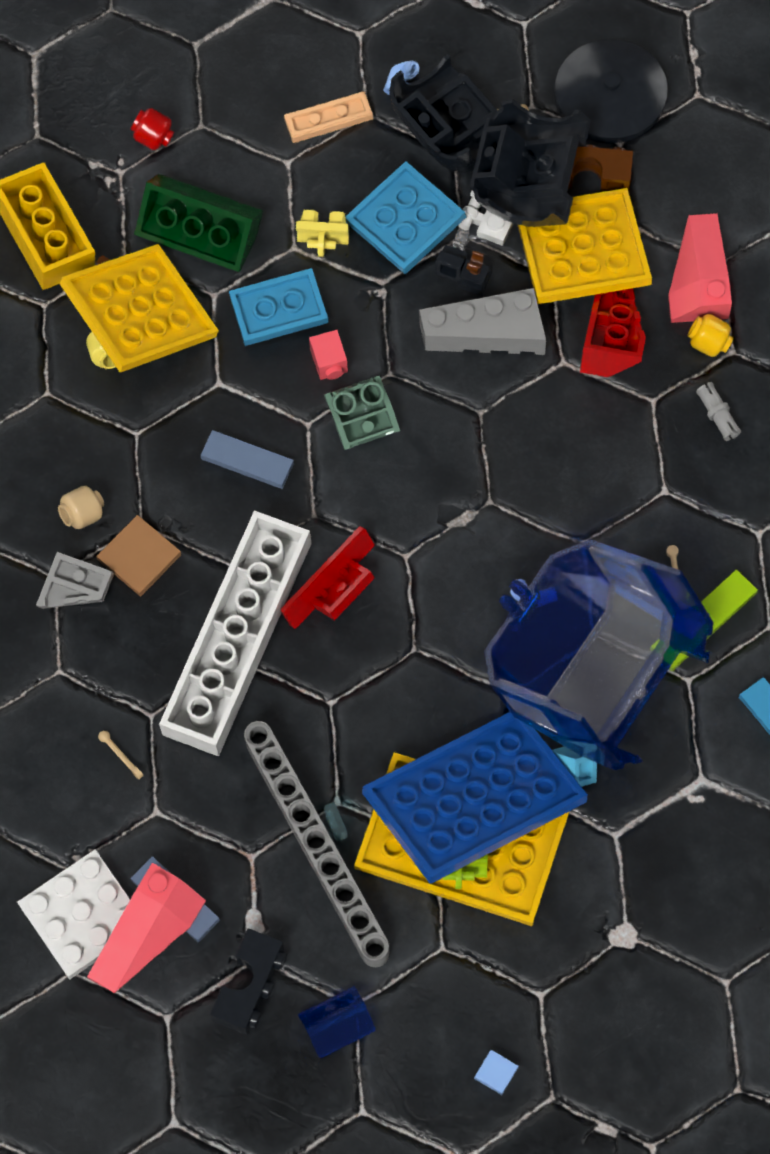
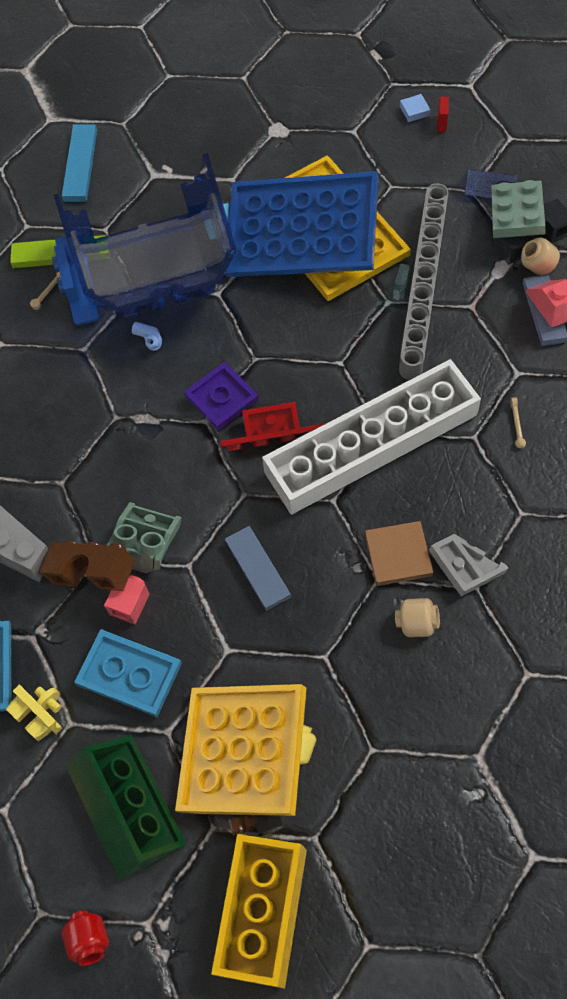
camera: 140 degrees left, 5 degrees down
none -> reddish brown arch [39,540,135,591]
none -> dark purple plate [184,362,259,431]
none -> red tile [437,97,449,132]
none -> sand green plate [491,180,545,238]
none -> tan head [521,238,560,276]

